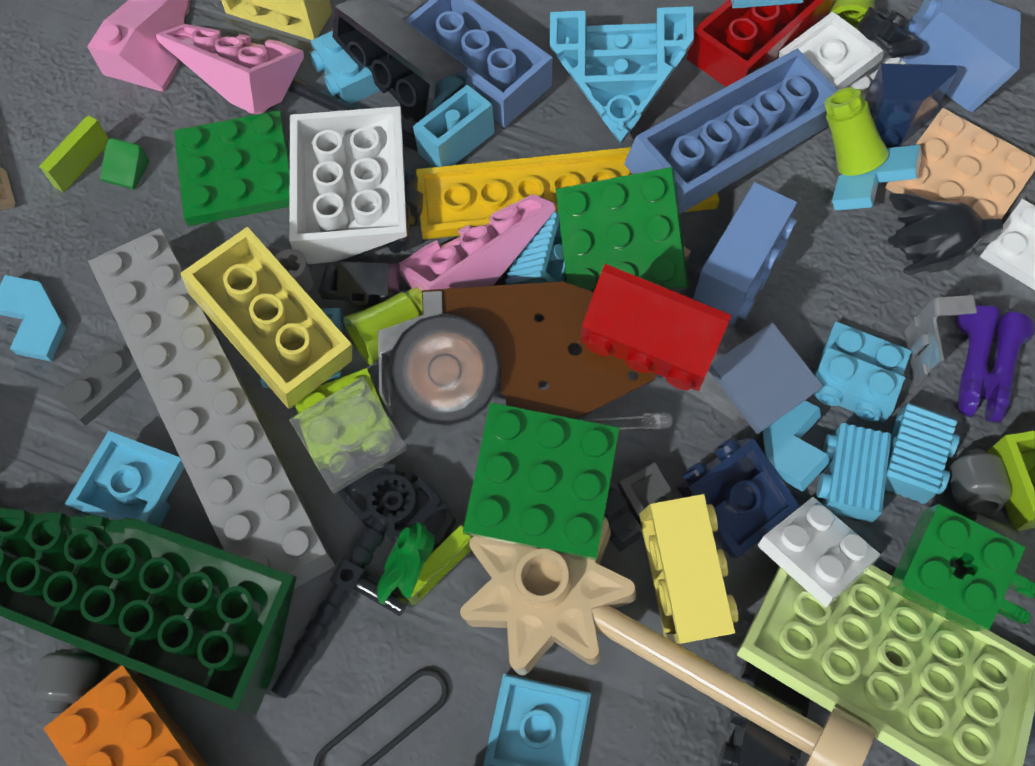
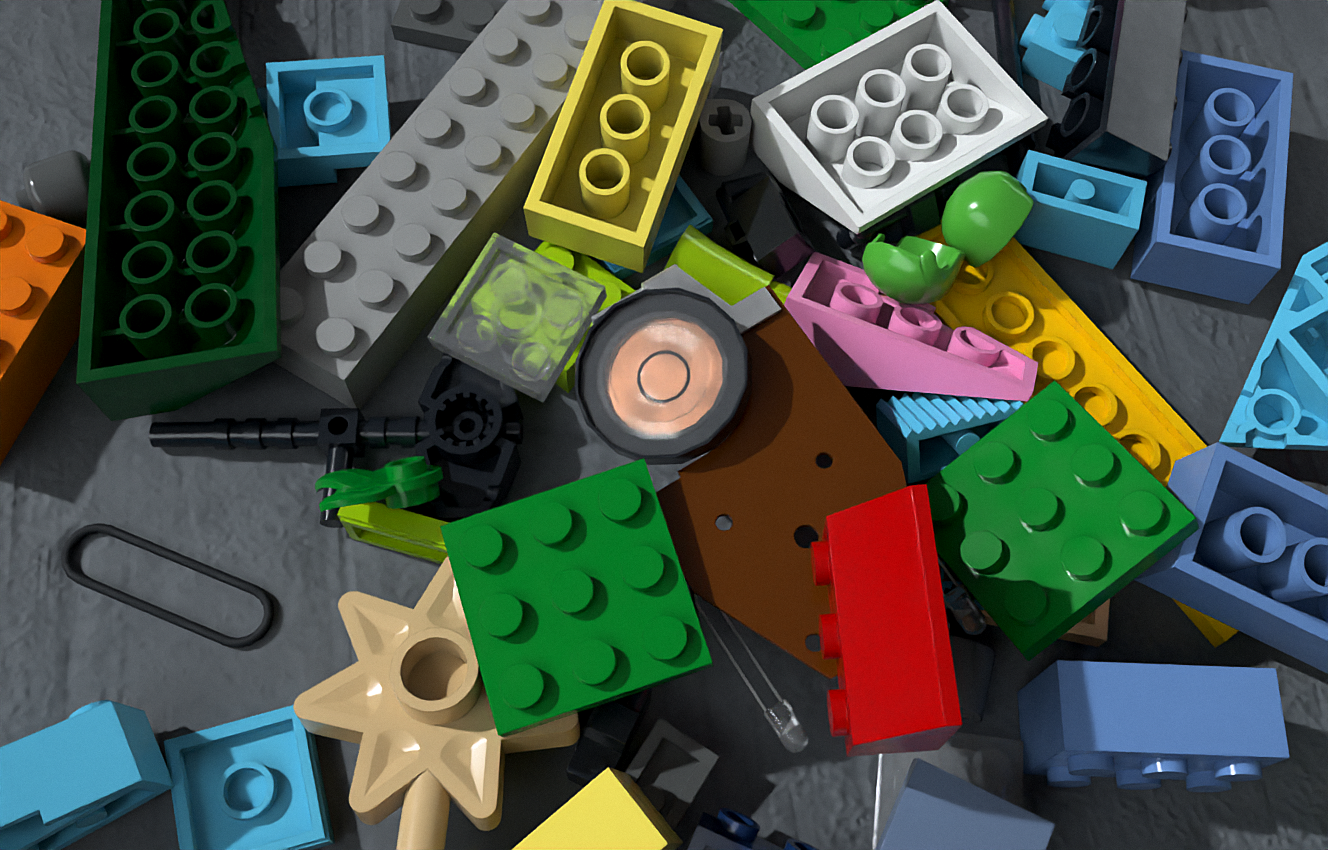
camera: 55 degrees right, 0 degrees up
none -> bright green hair [862,234,966,304]
none -> bright green hair [941,170,1034,267]

